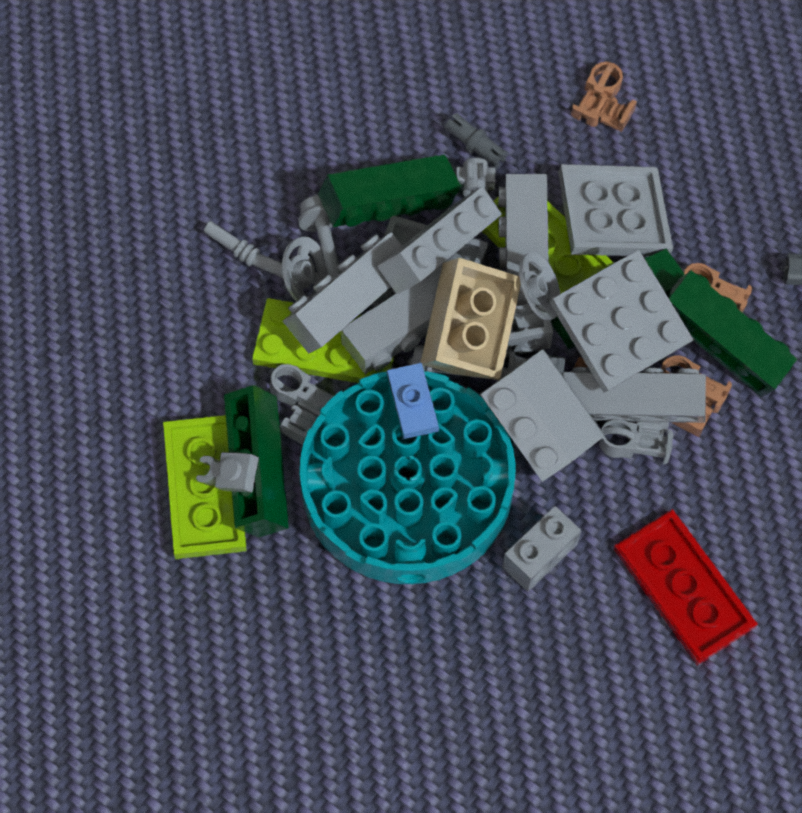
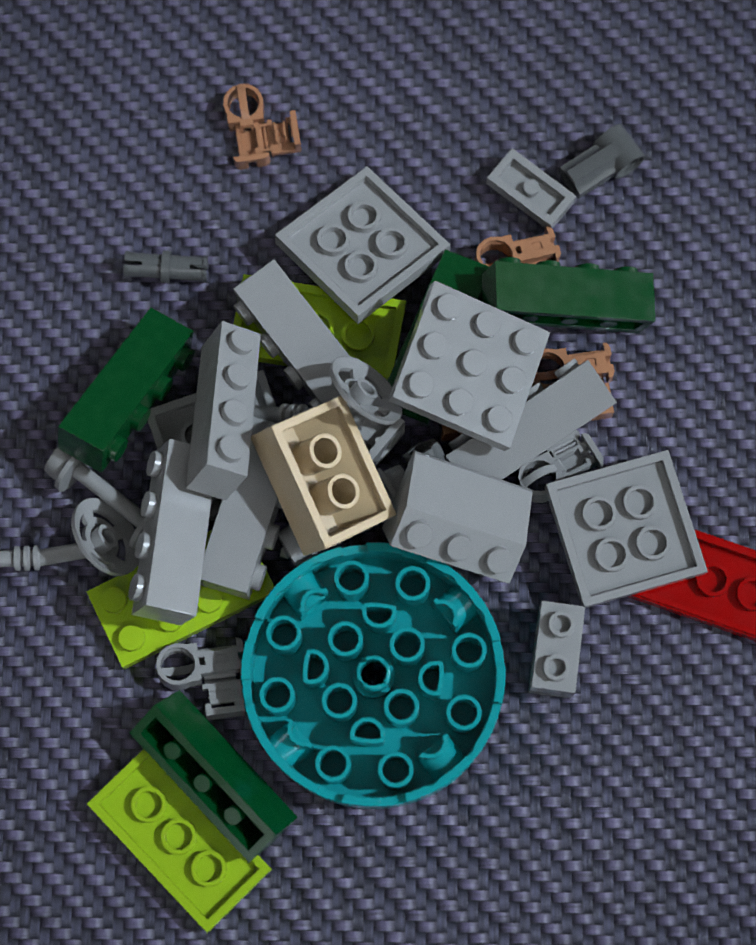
camera: 35 degrees left, 10 degrees up
light grey plate [196,452,259,493] -> none
medium blue plate [387,363,439,439] -> none
light grey gear [456,158,495,196] -> none
none -> light grey plate [486,148,576,229]
none -> light grey plate [544,450,708,608]

